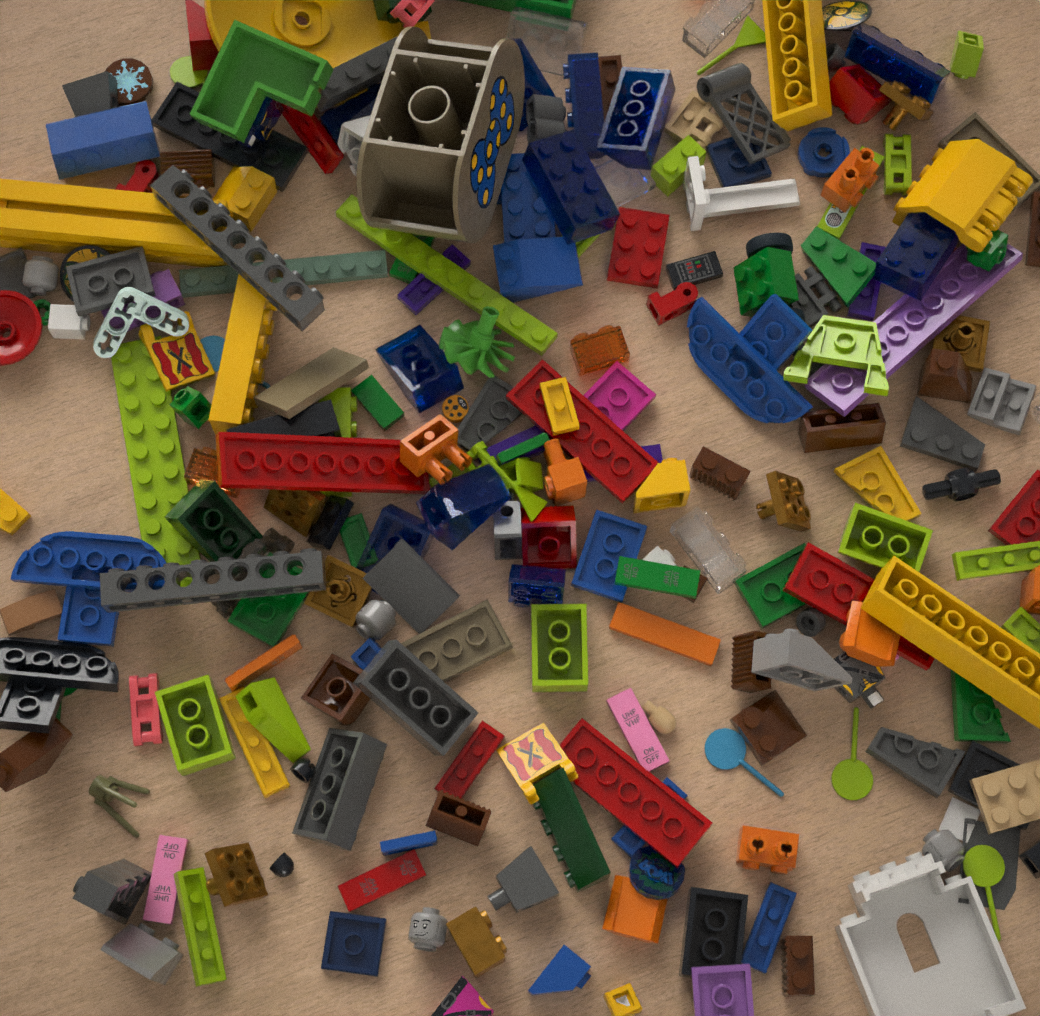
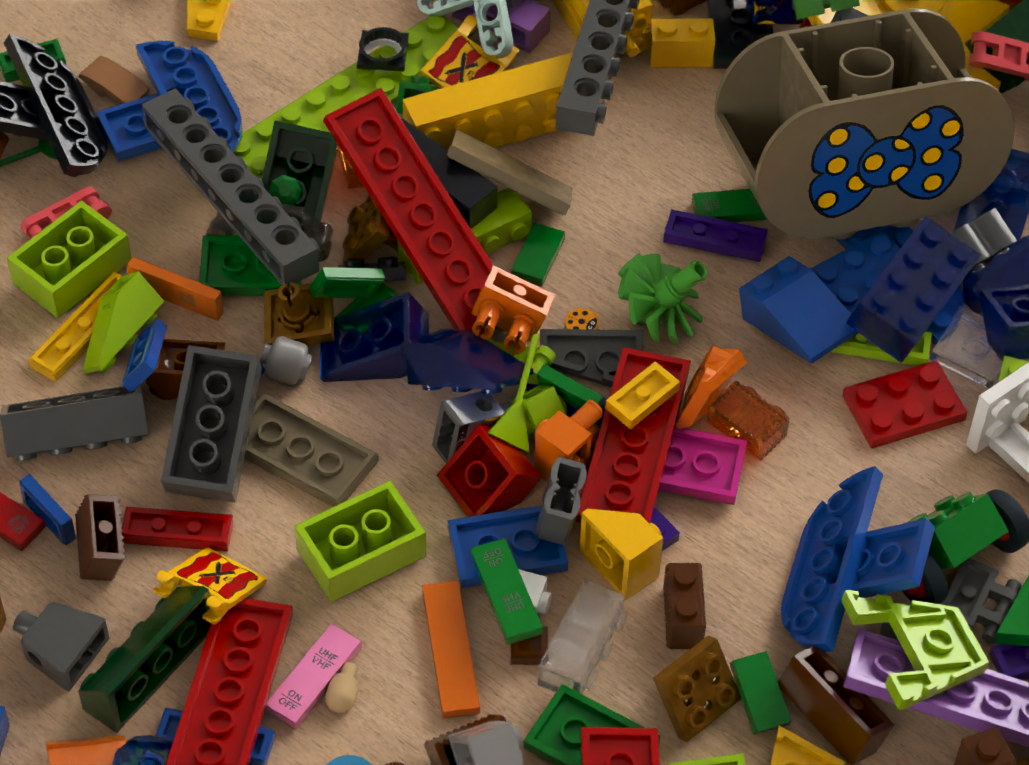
camera: 60 degrees right, 20 degrees down
sand green plate [179,250,388,298] -> none
black hinge [290,758,315,783] -> none
lime plate [336,194,558,356] -> none
dark grey piece [363,538,460,634] -> none
clear blue slope [375,325,464,414] -> none
clear blue slope [508,564,566,608] -> none
red leg [646,282,698,326] -> none
black tile [666,251,723,291] -> none
none -> blue tile [122,319,167,393]
none -> green tile [269,175,302,208]
none -> green tile [309,267,385,298]
none -> black piece [357,27,409,72]
none -> dark grey brick [536,457,587,545]
none -> orange slope [675,345,747,430]
none -> green tile [729,651,792,735]

